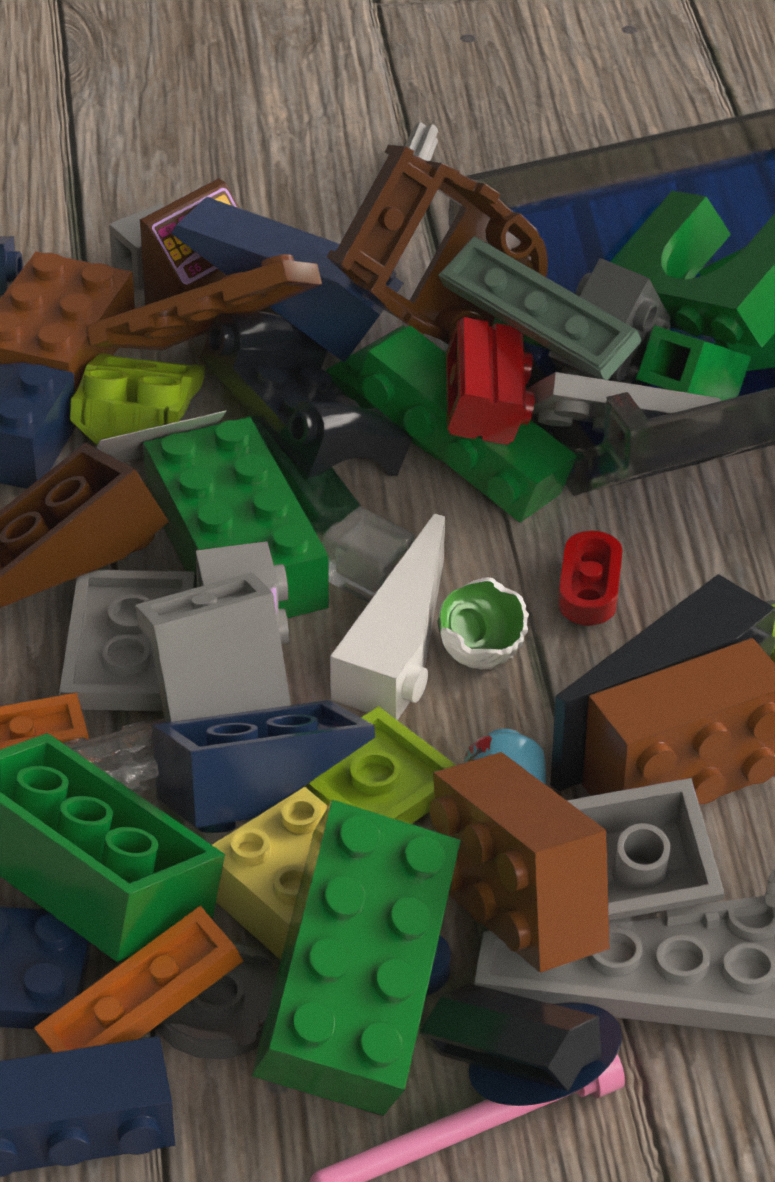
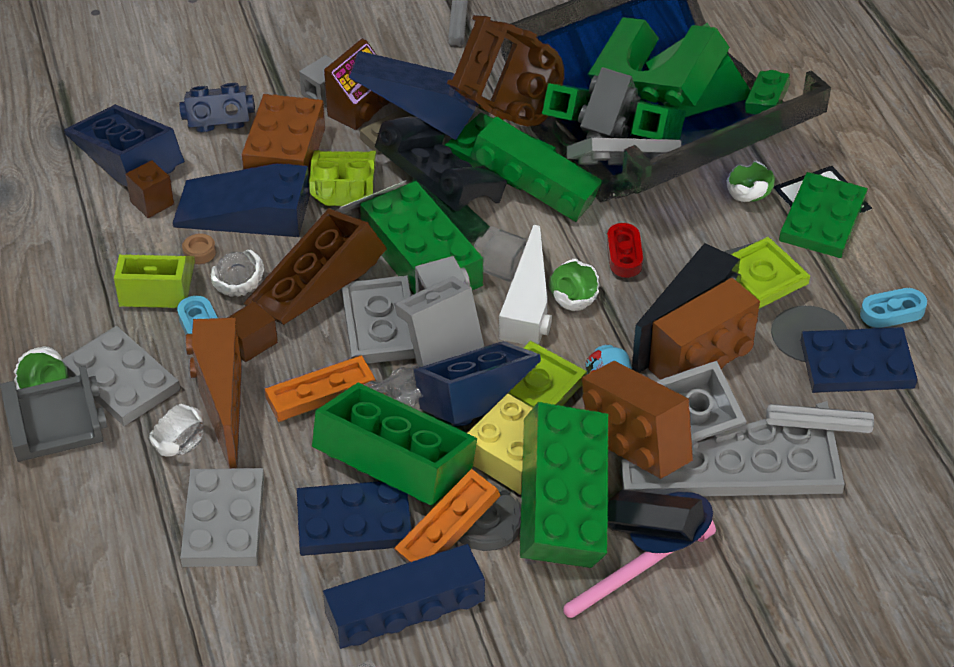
camera: 10 degrees left, 5 degrees up
dark orange wing [86,254,322,351] -> none
sand green tile [438,236,642,380] -> none
red brick [446,317,535,445] -> none

